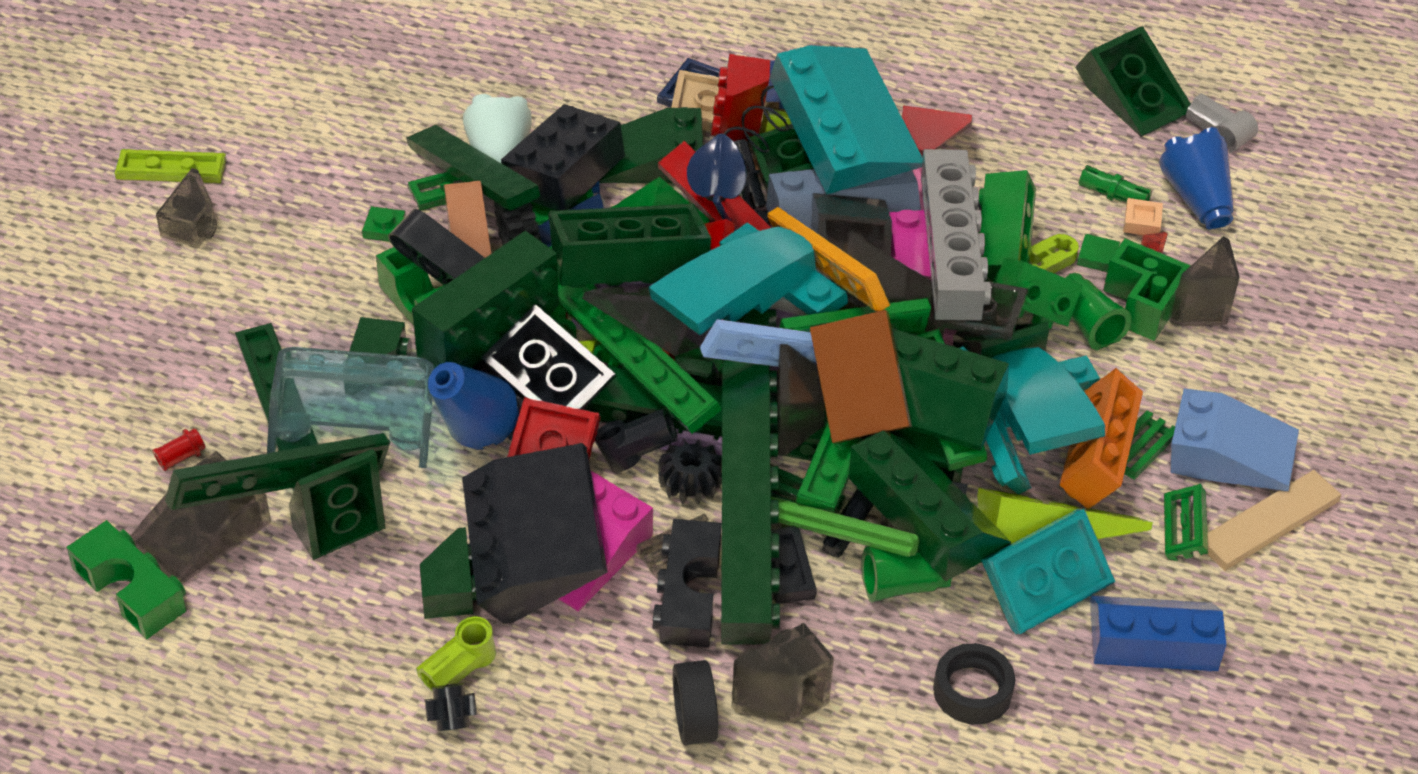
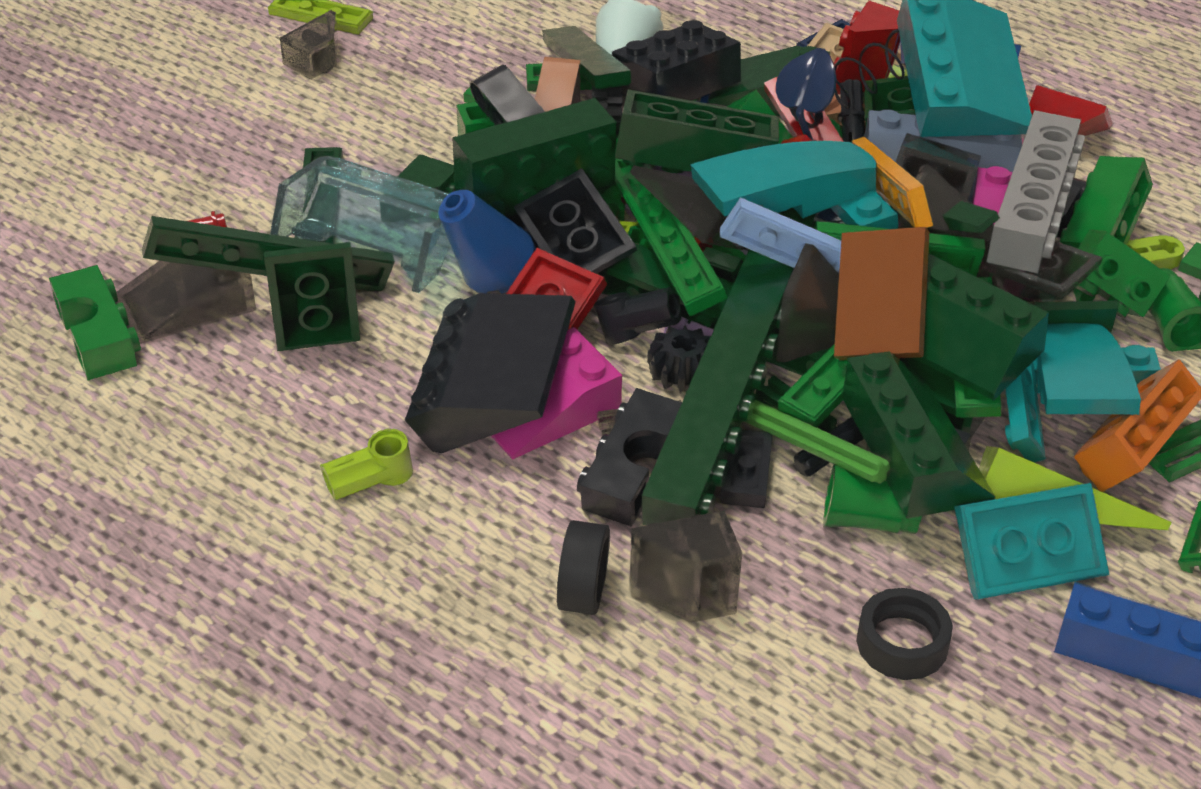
camera: 20 degrees right, 5 degrees down
dark green slope [420,527,477,619] -> none
black gear [424,683,477,731] -> none
none -> dark green piece [942,201,1000,233]

